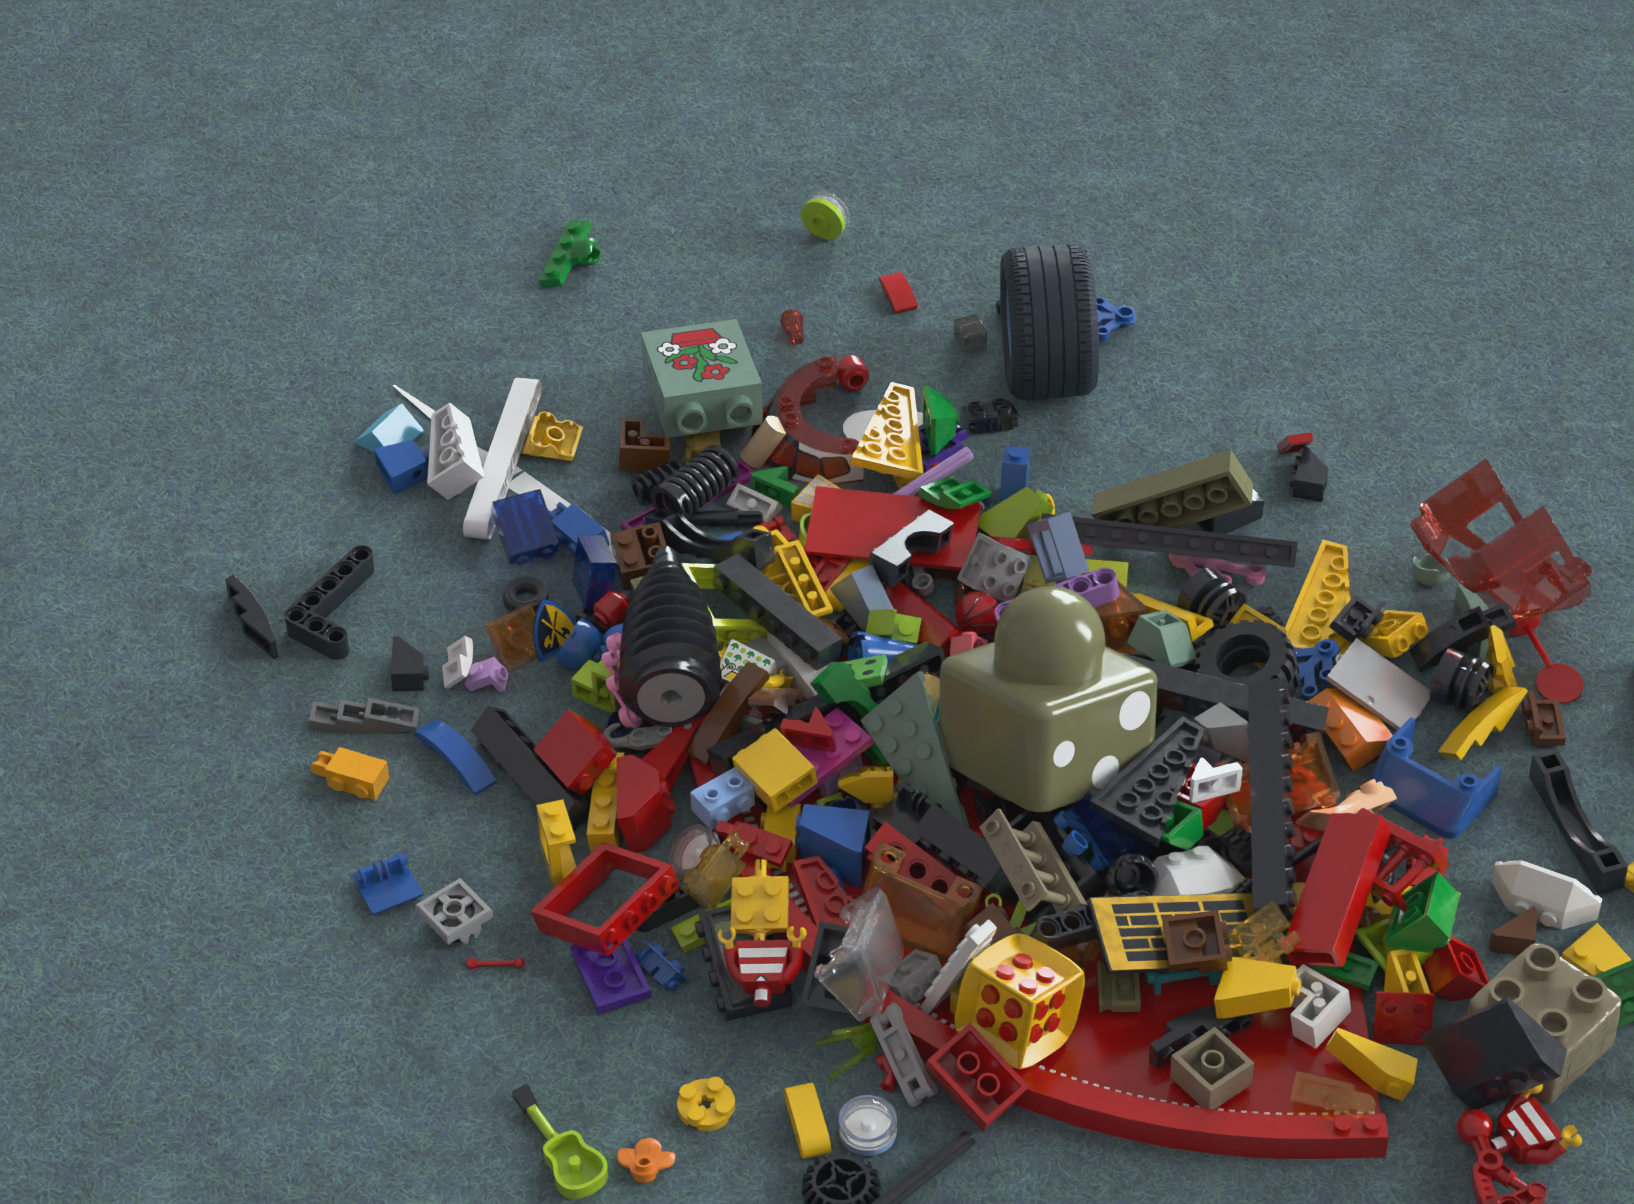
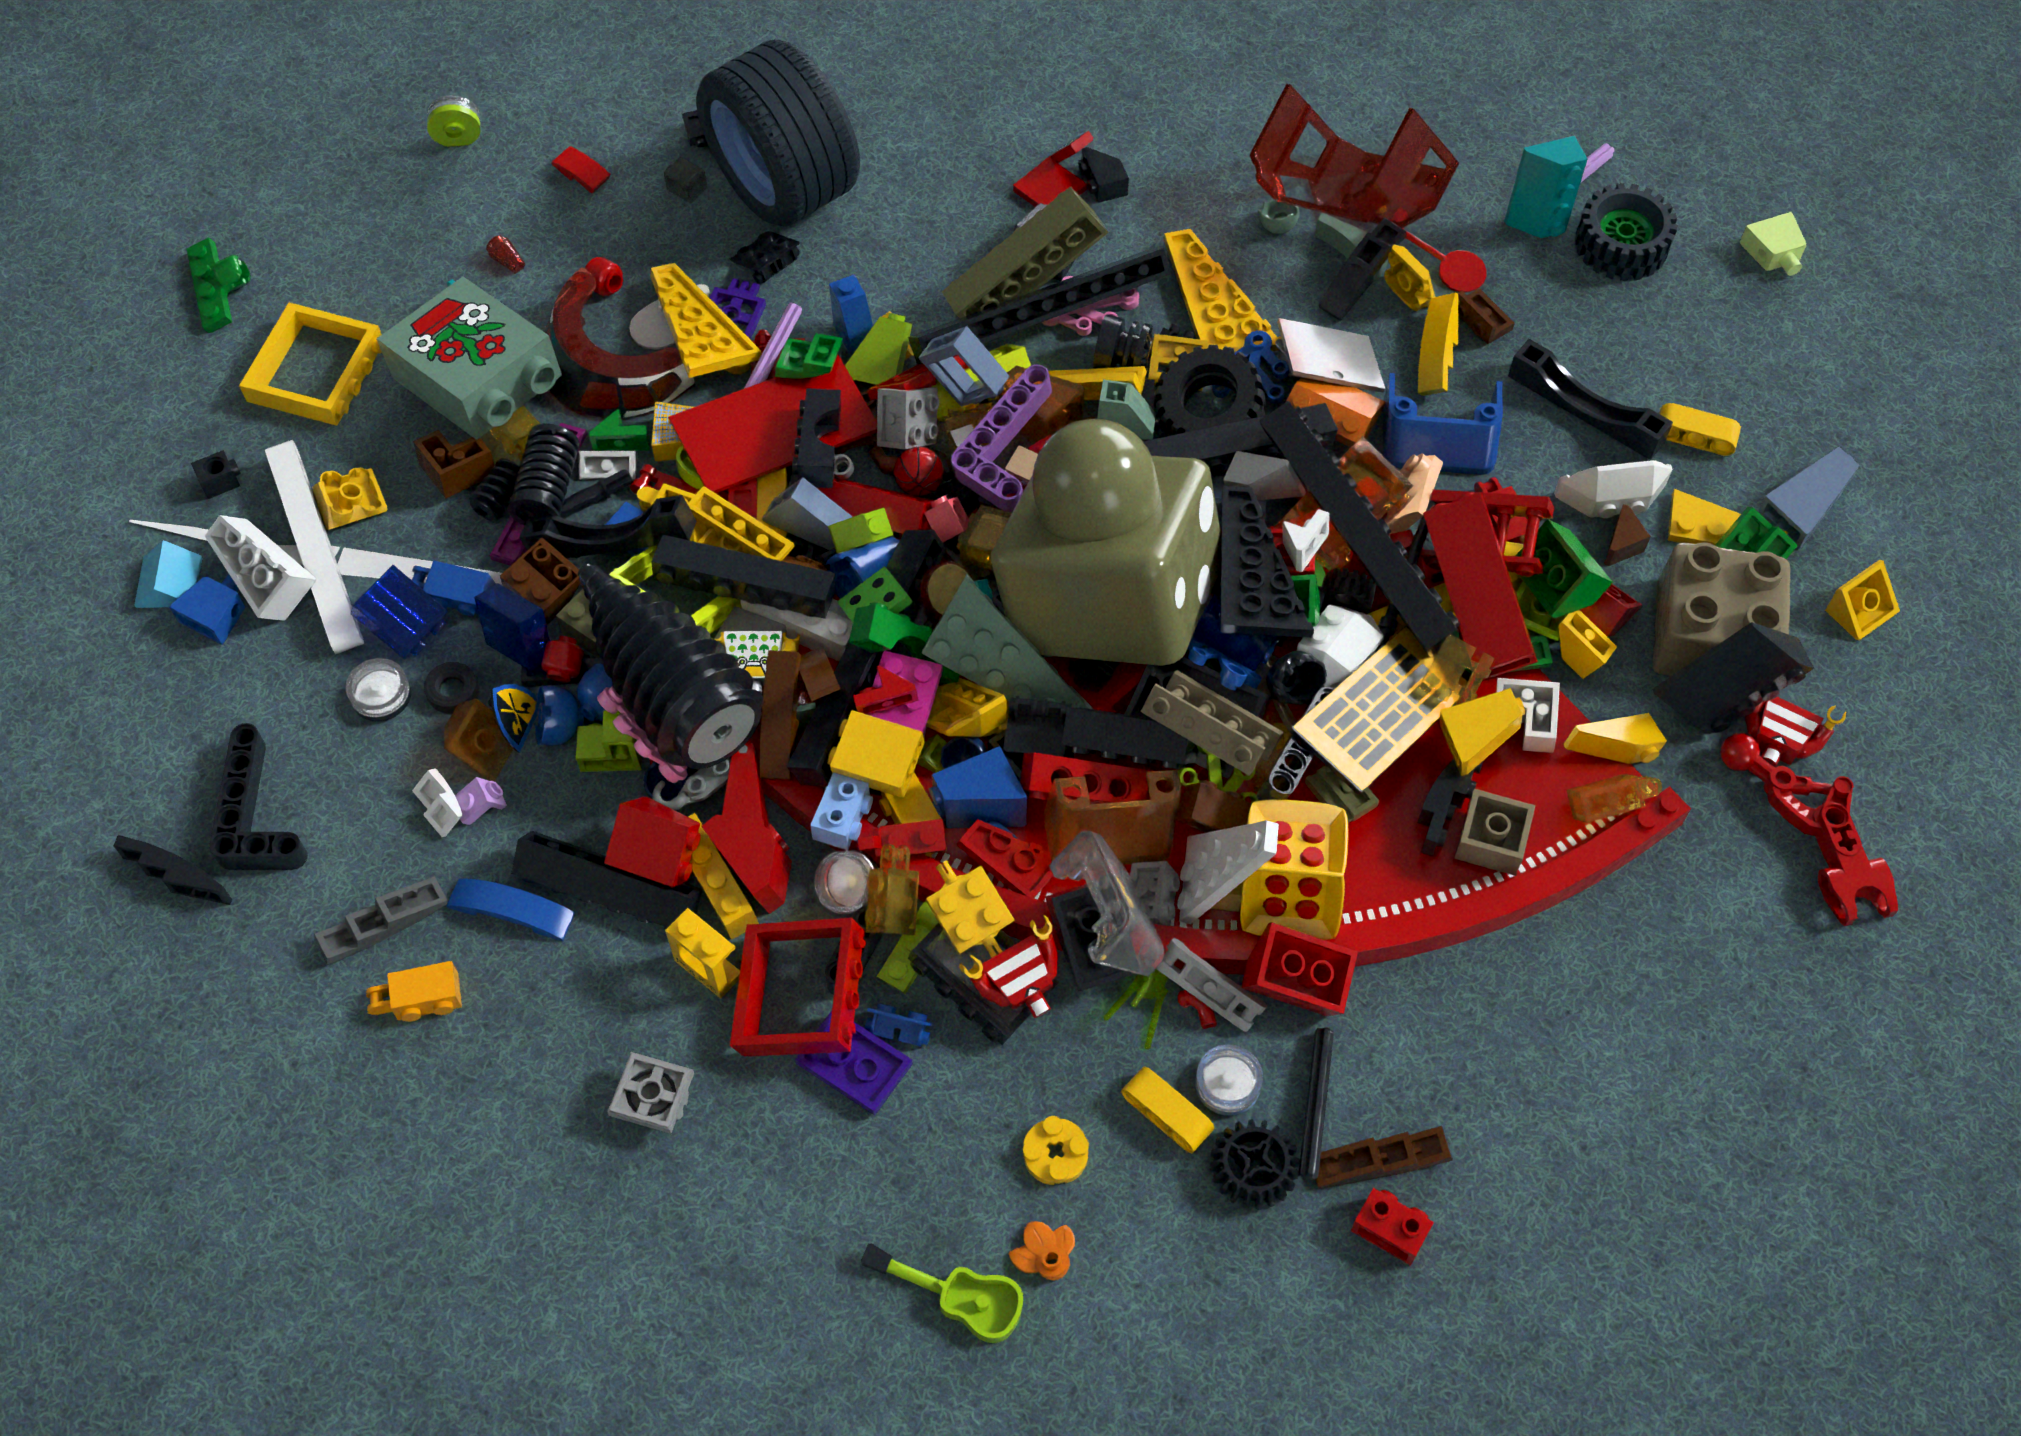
camera: 35 degrees left, 15 degrees up
blue hinge [352,853,424,915] -> none
black slope [390,636,430,691] -> none
red hinge [466,958,525,969] -> none
tan brick [740,416,786,469] -> none
green slope [922,385,960,455] -> none
reddish brown plate [1162,910,1232,974] -> none
black bracket [1329,595,1386,643] -> none
yellow plate [1359,610,1429,658] -> none
red hinge [1372,992,1435,1045] -> none
black wheel [1430,648,1494,713] -> none
none -> black brick [191,450,241,499]
none -> yellow window [239,302,382,426]
none -> clear piece [345,658,411,722]
none -> red tile [1013,157,1087,207]

